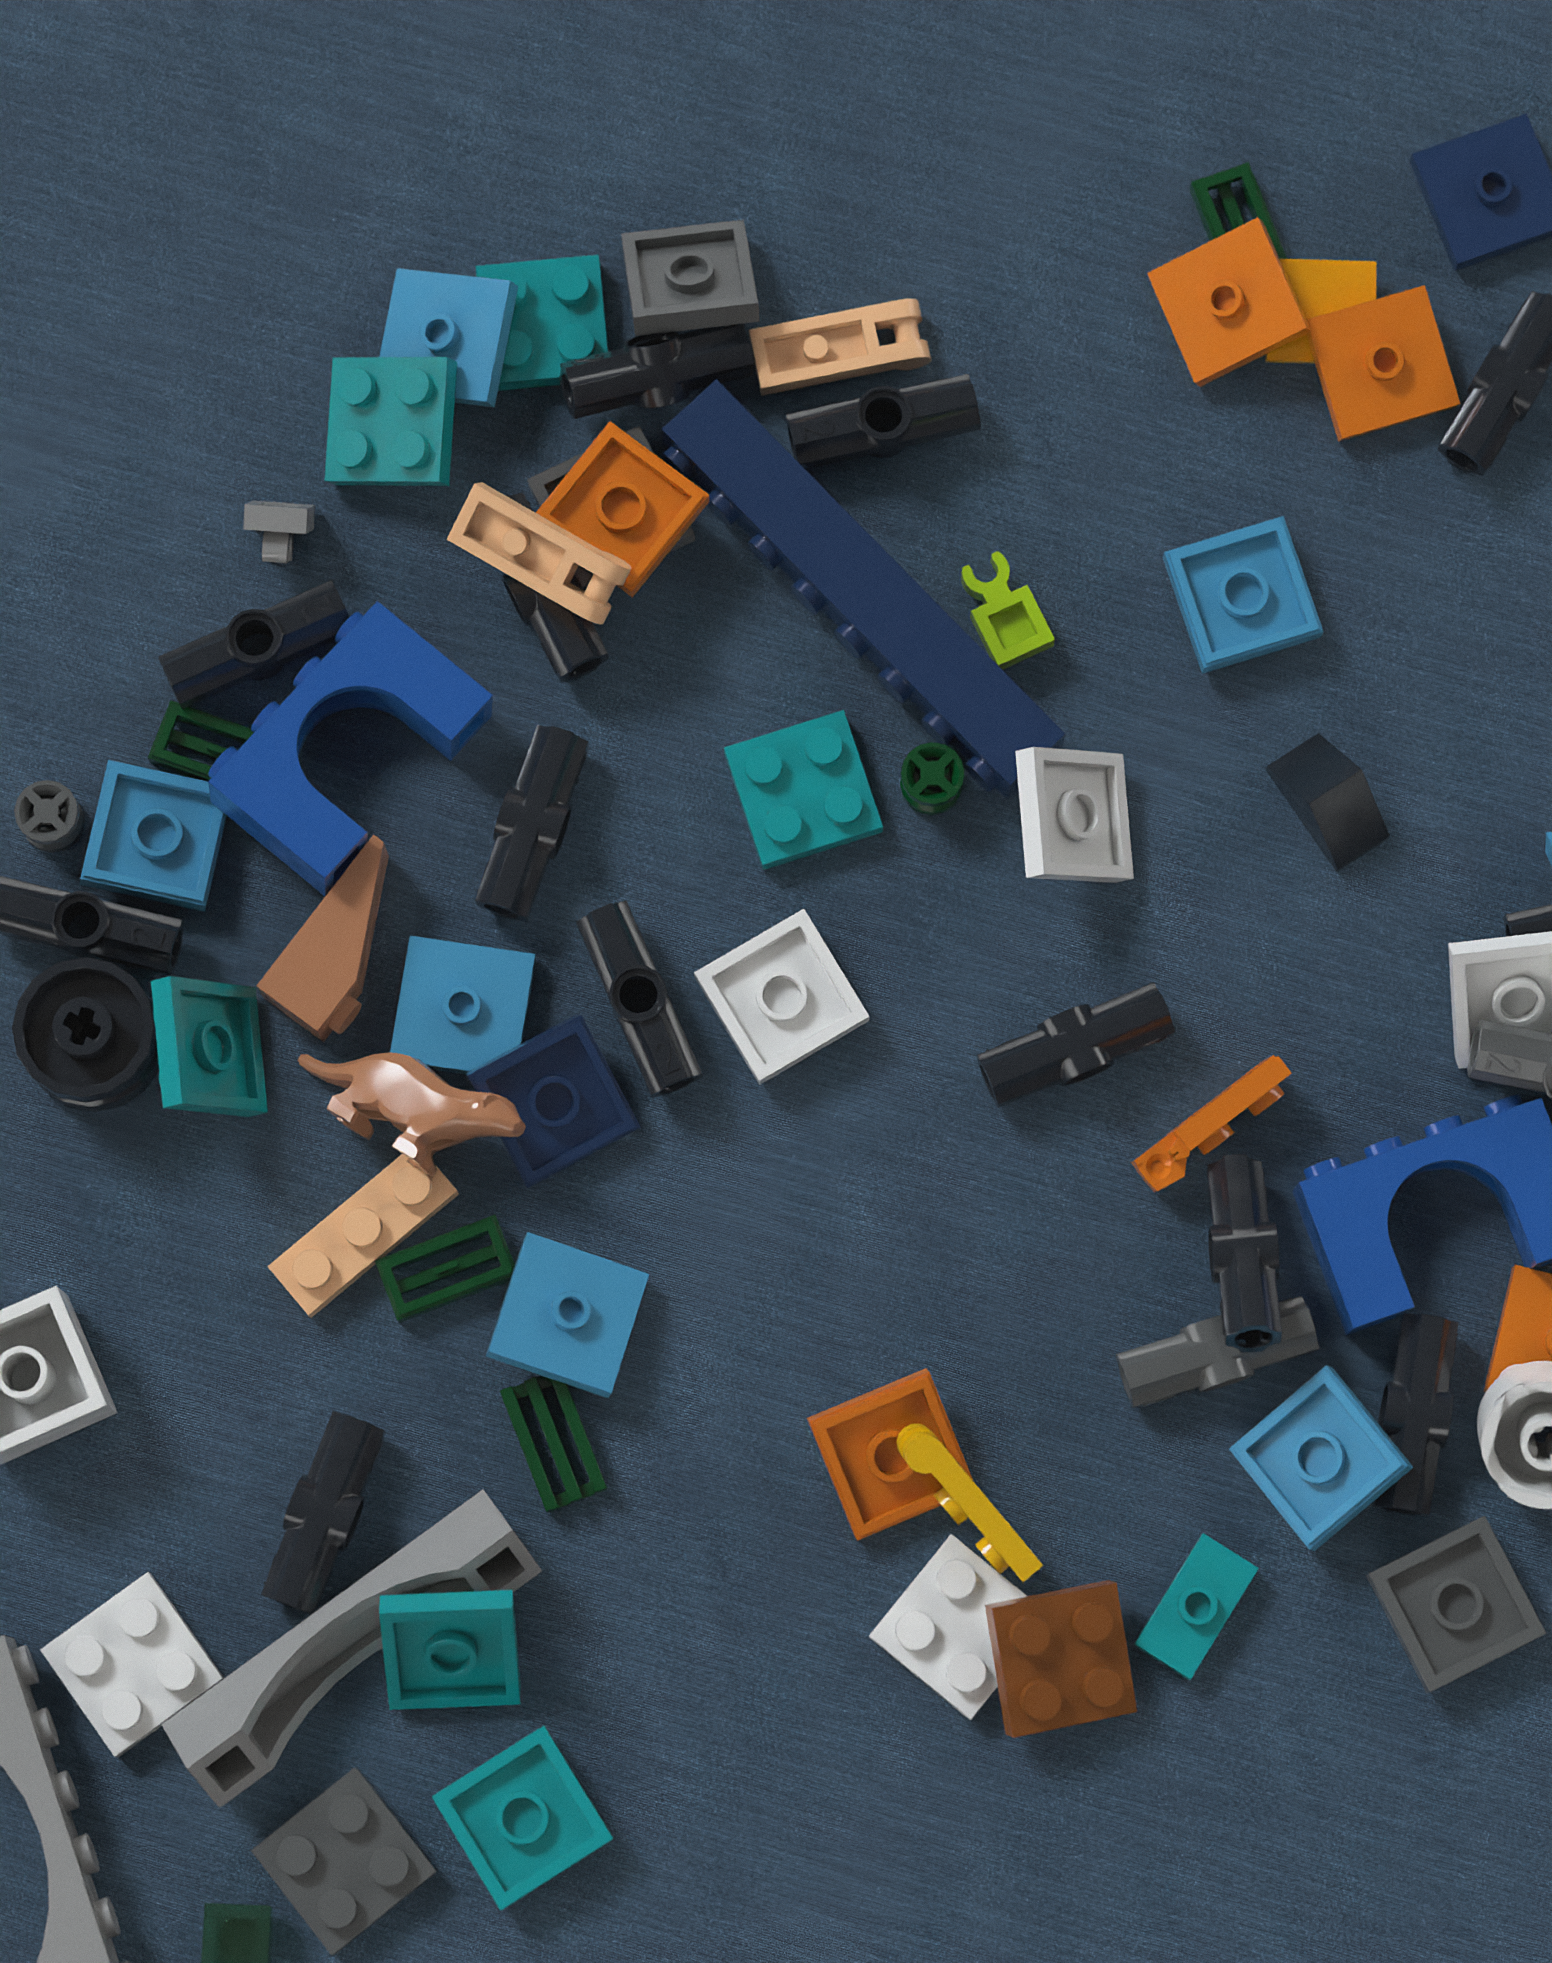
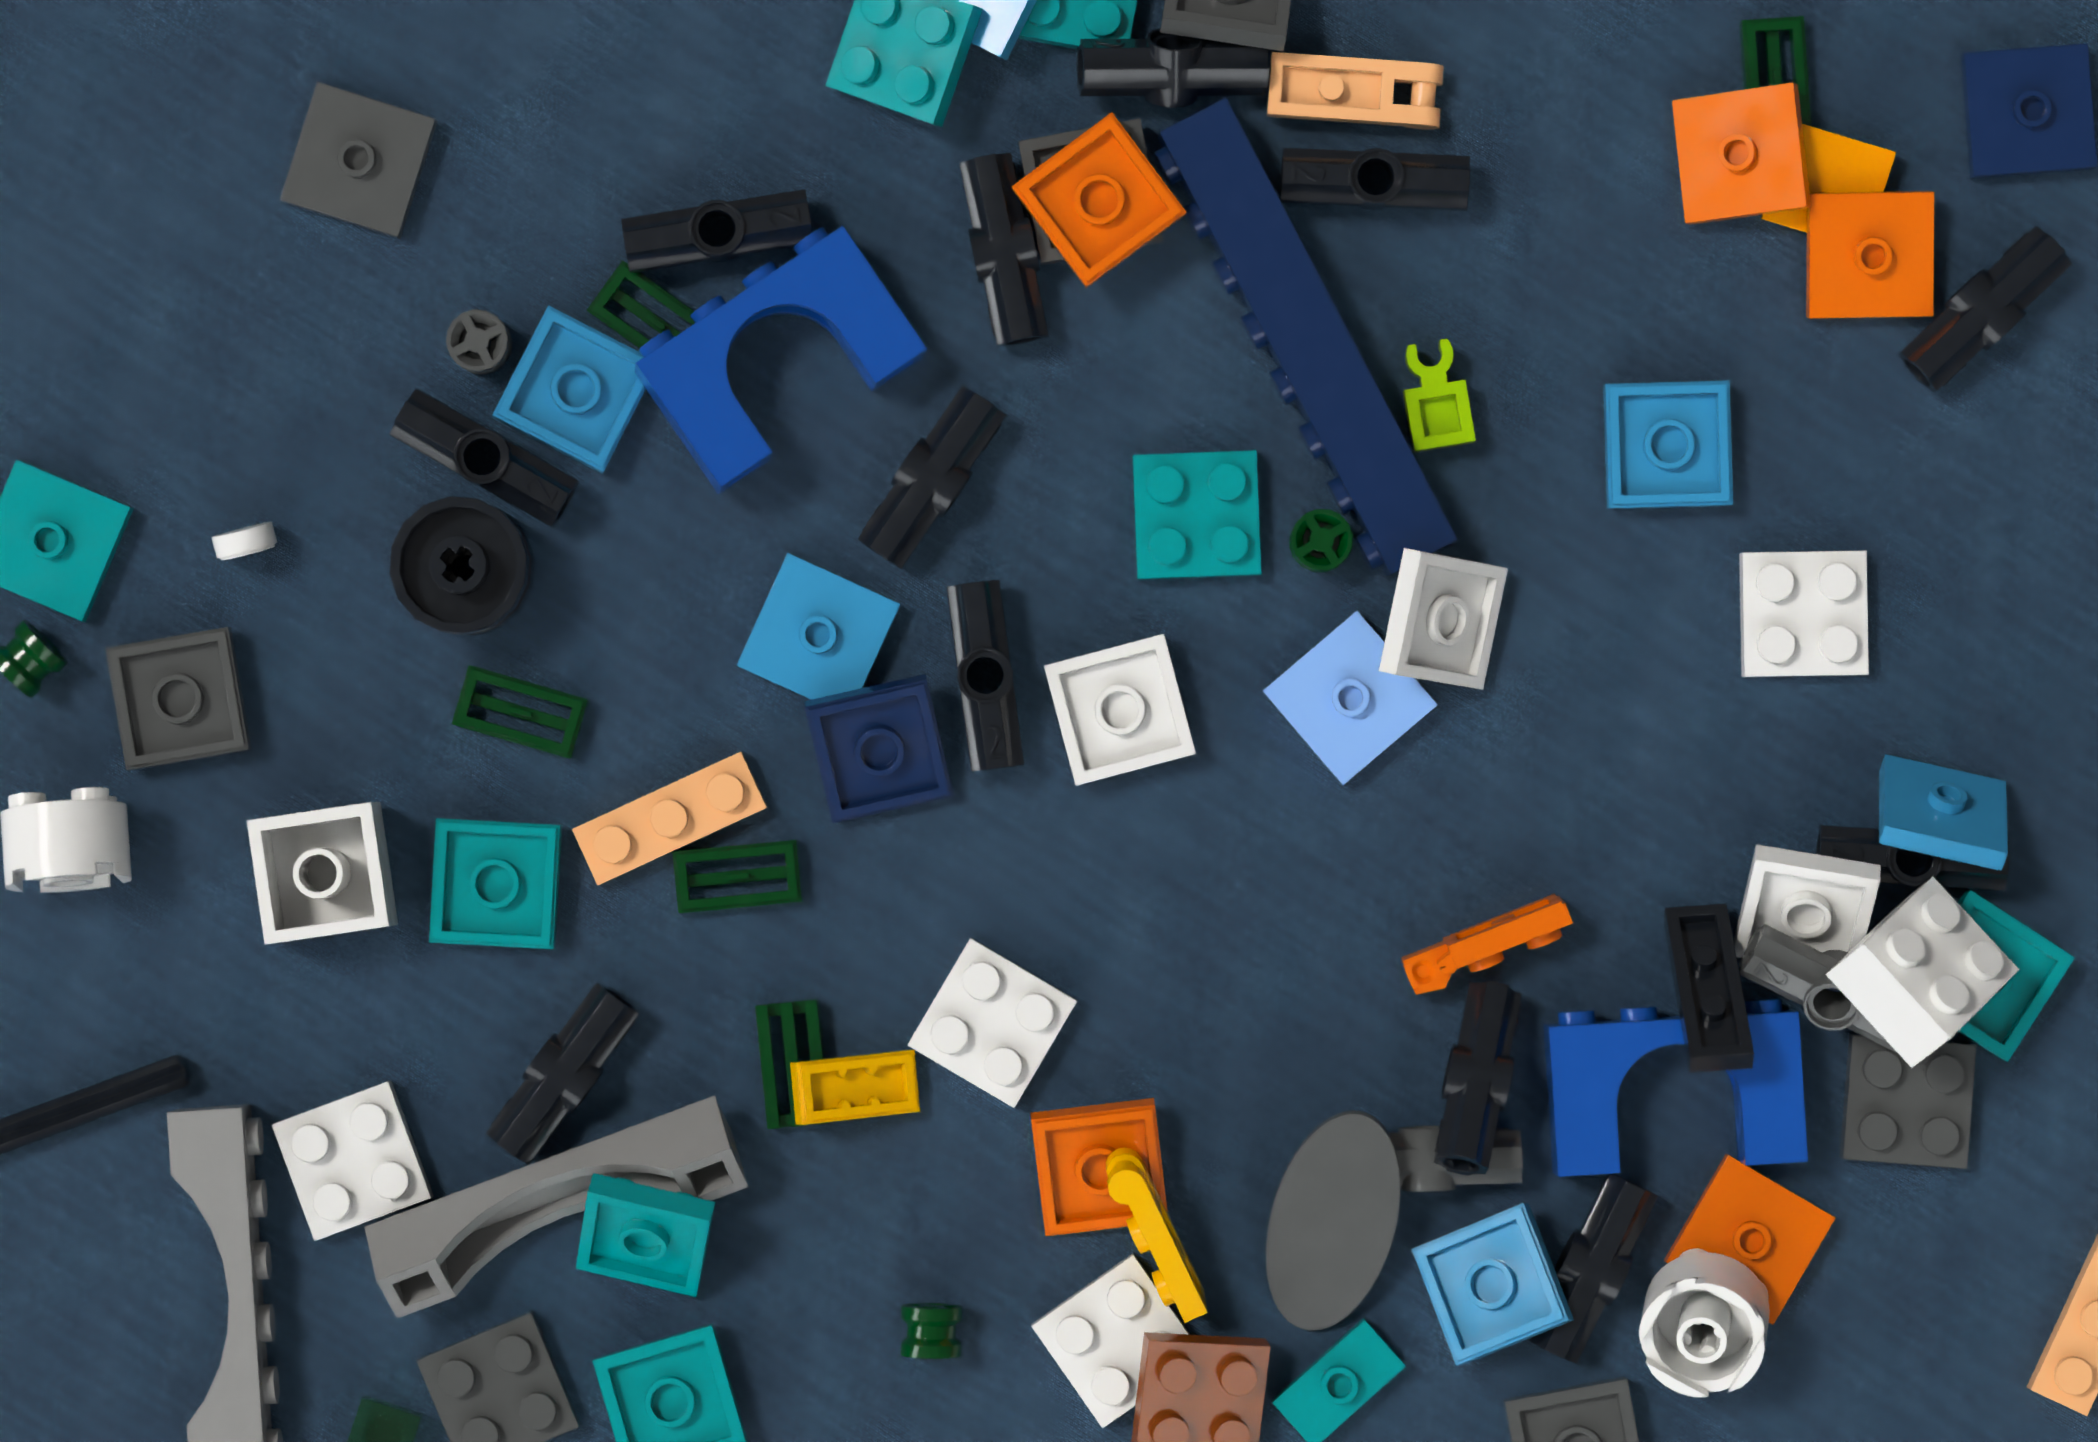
camera: 20 degrees right, 10 degrees up
teal plate [151,976,268,1117] -> none
light grey tile [243,500,315,563] -> none
nougat slope [256,834,389,1042] -> none
nougat animal [298,1052,526,1177] -> none
light nougat plate [447,482,632,625] -> none
dark azure plate [486,1232,649,1398] -> none
black piece [976,982,1175,1108] -> none
black slope [1265,733,1390,872] -> none
none -> teal plate [429,818,562,949]
none -> dark green tile [452,665,589,759]
none -> yellow plate [790,1050,920,1125]
none -> dark green wheel [900,1303,963,1359]
none -> white plate [908,938,1077,1108]
none -> light blue plate [1262,611,1437,785]
none -> dark grey shield [1266,1110,1400,1331]
none -> black plate [1663,903,1754,1073]
none -> white plate [1739,551,1869,677]

